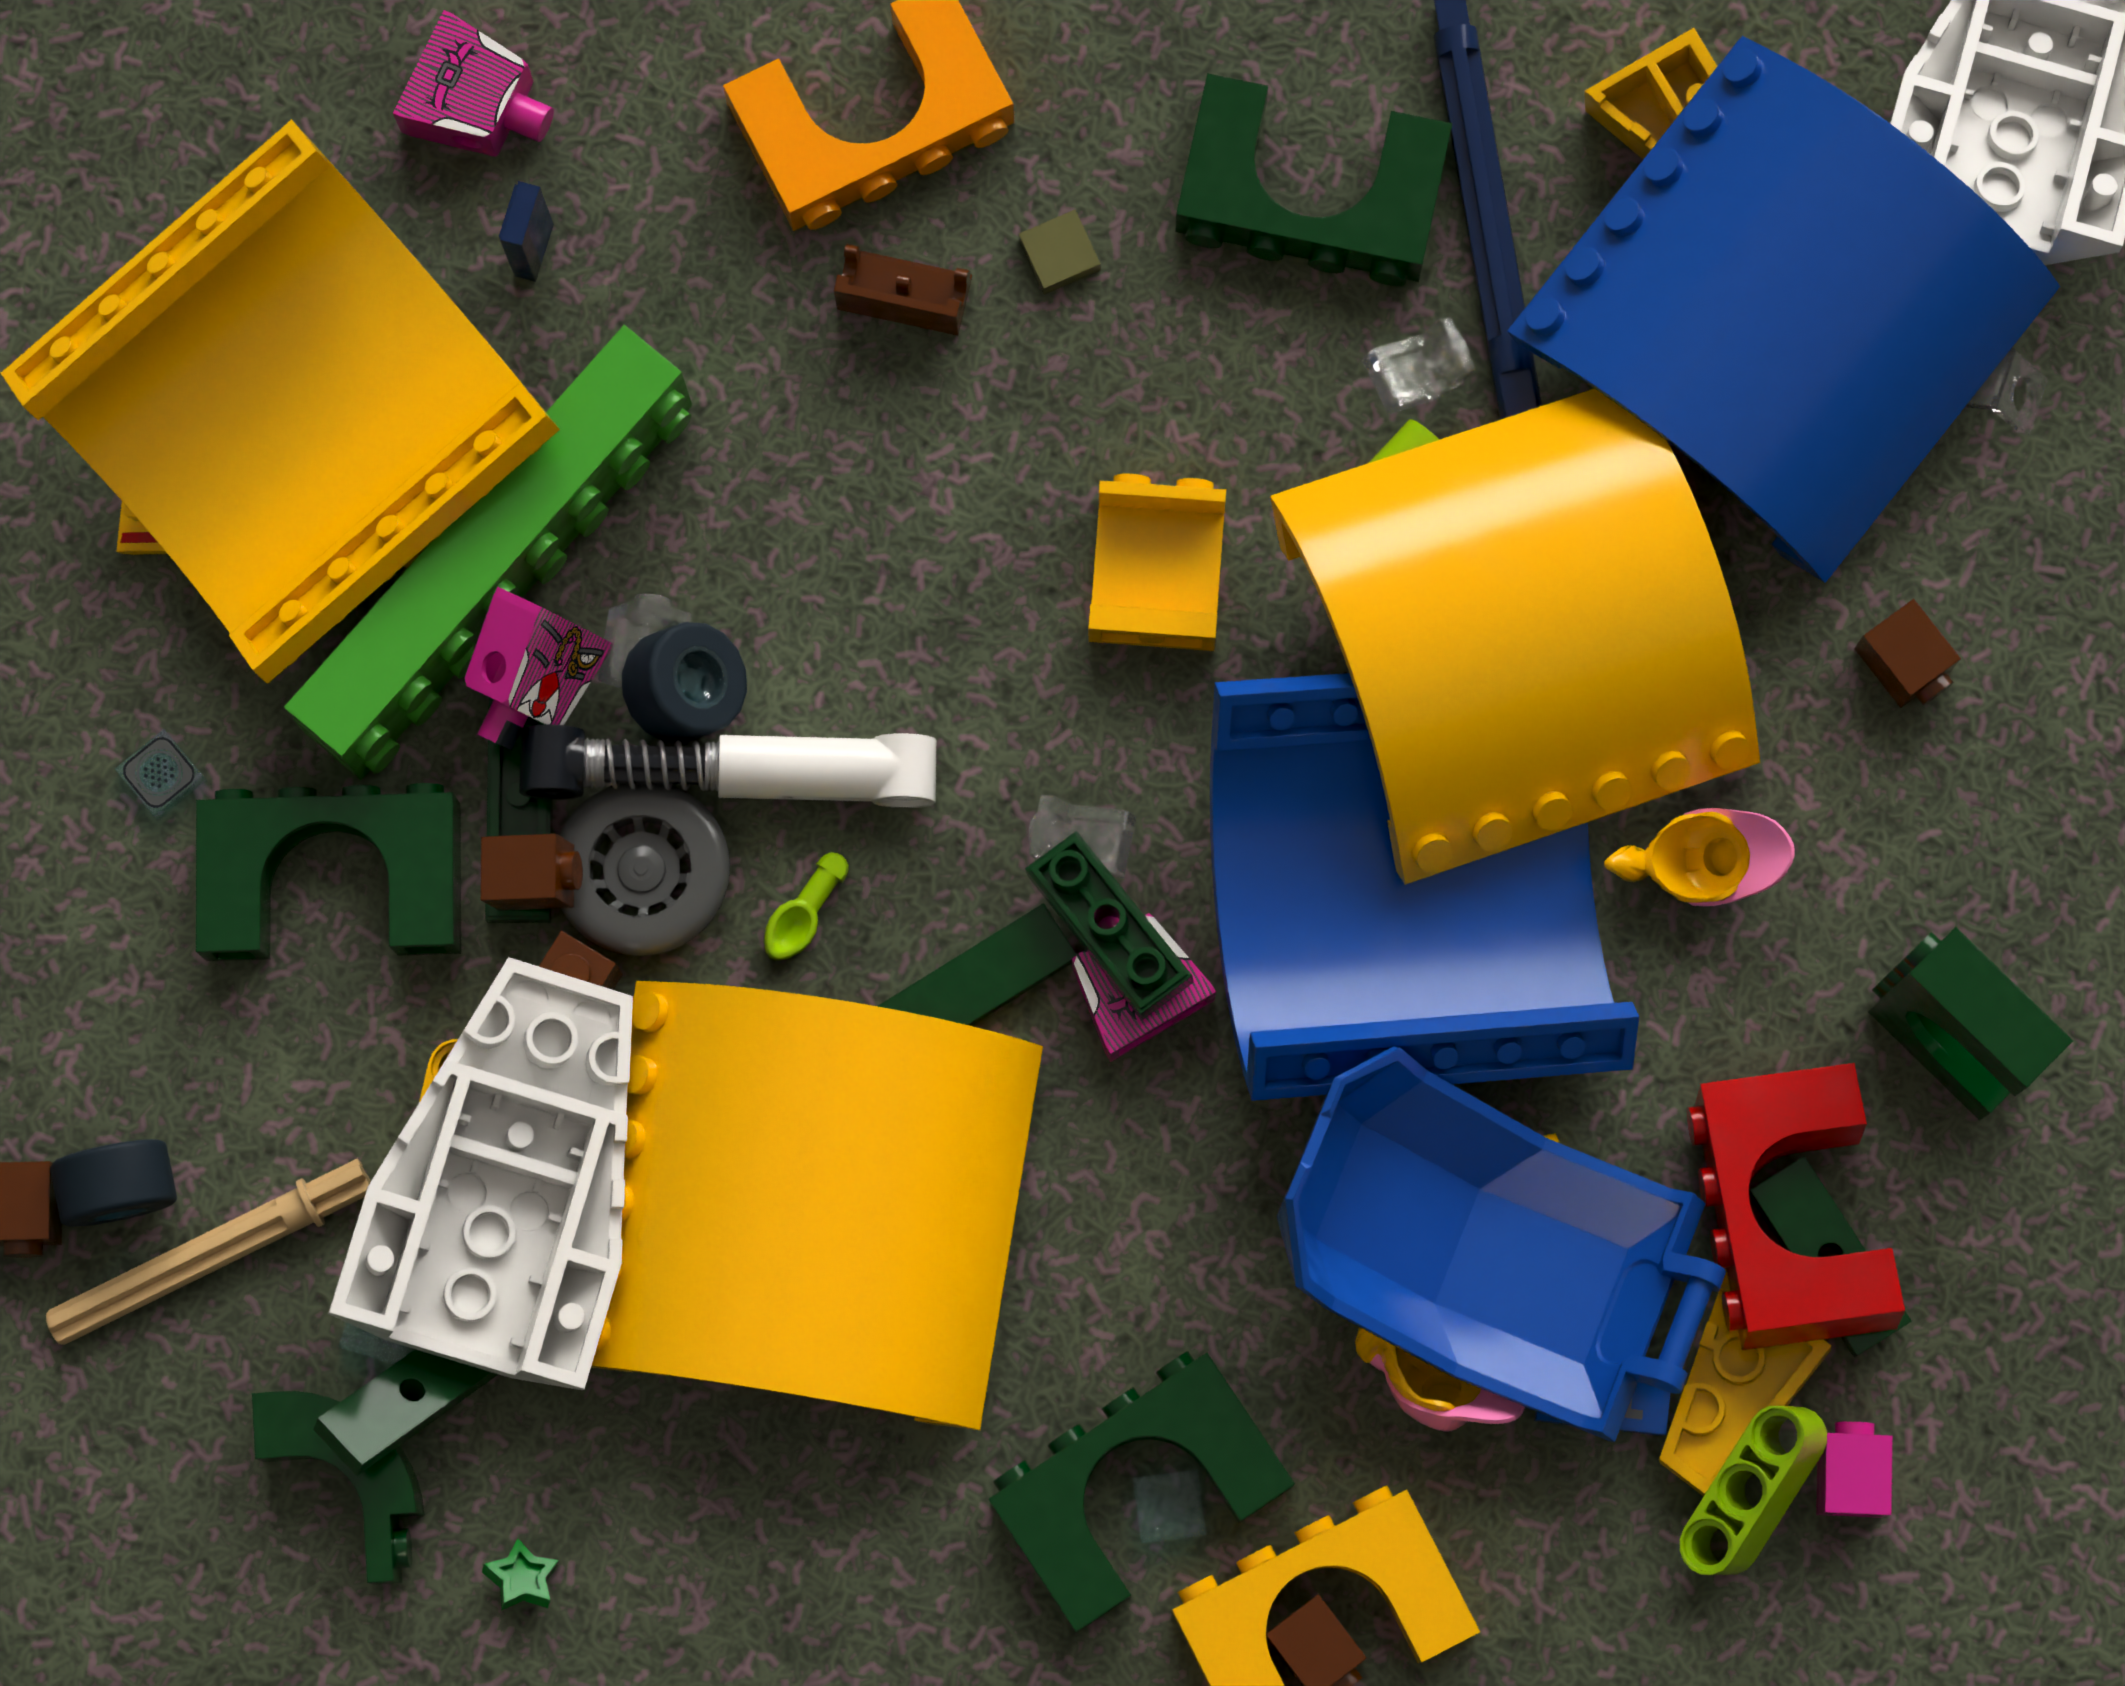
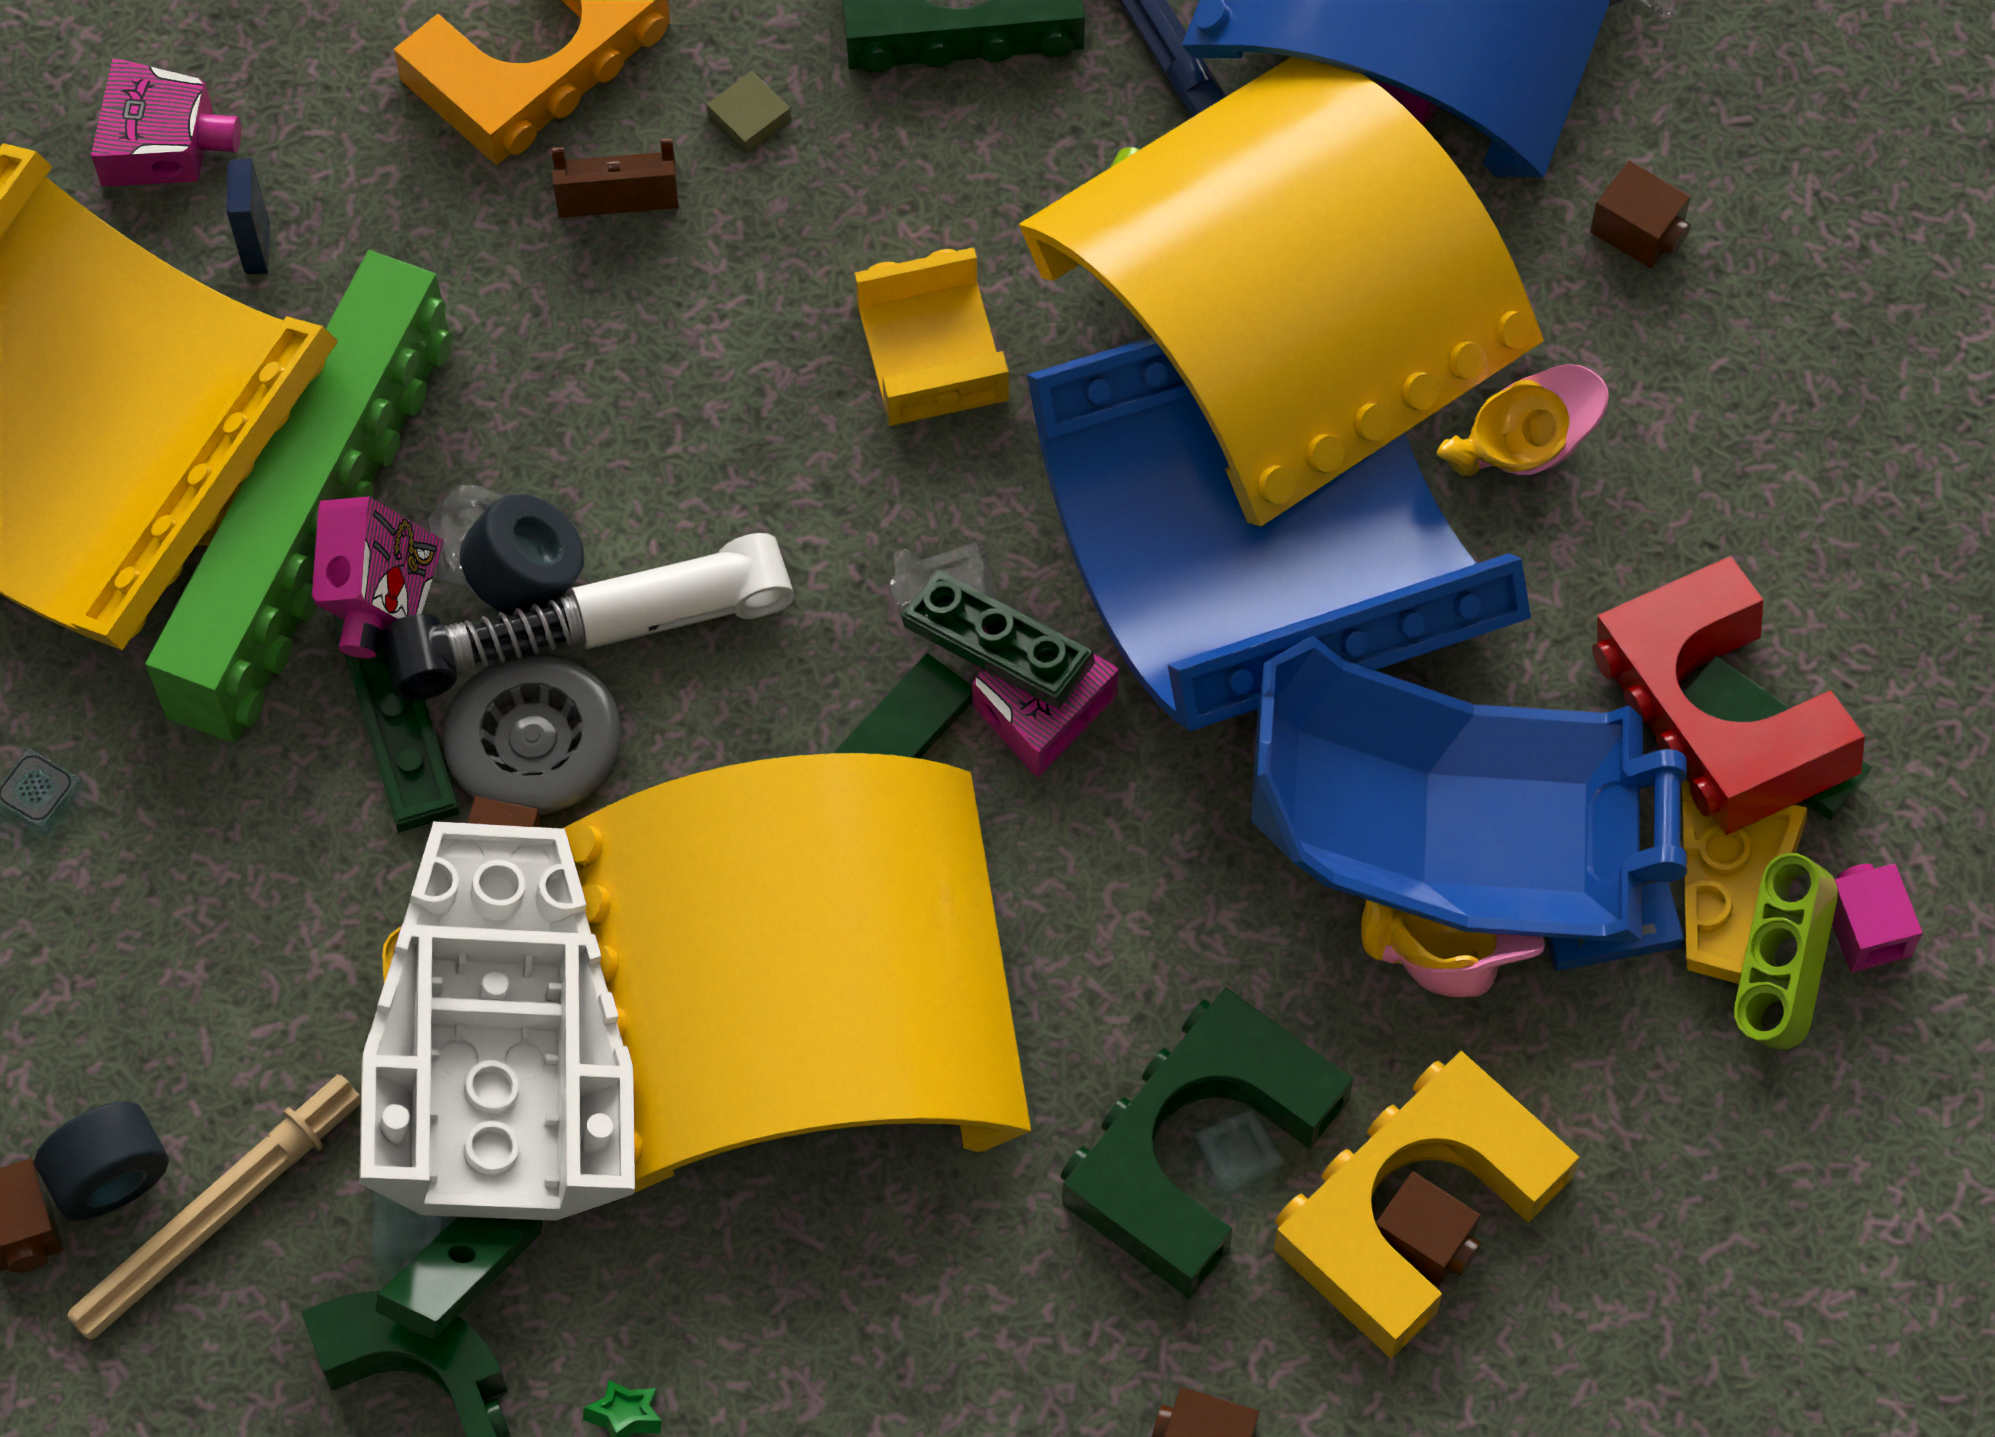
camera: 20 degrees left, 15 degrees down
dark green arch [196,783,461,961] -> none
reddish brown brick [480,834,583,911] -> none
lime piece [763,852,849,961] -> none
clear bracket [1362,317,1475,415] -> none
dark green arch [1868,927,2074,1121] -> none

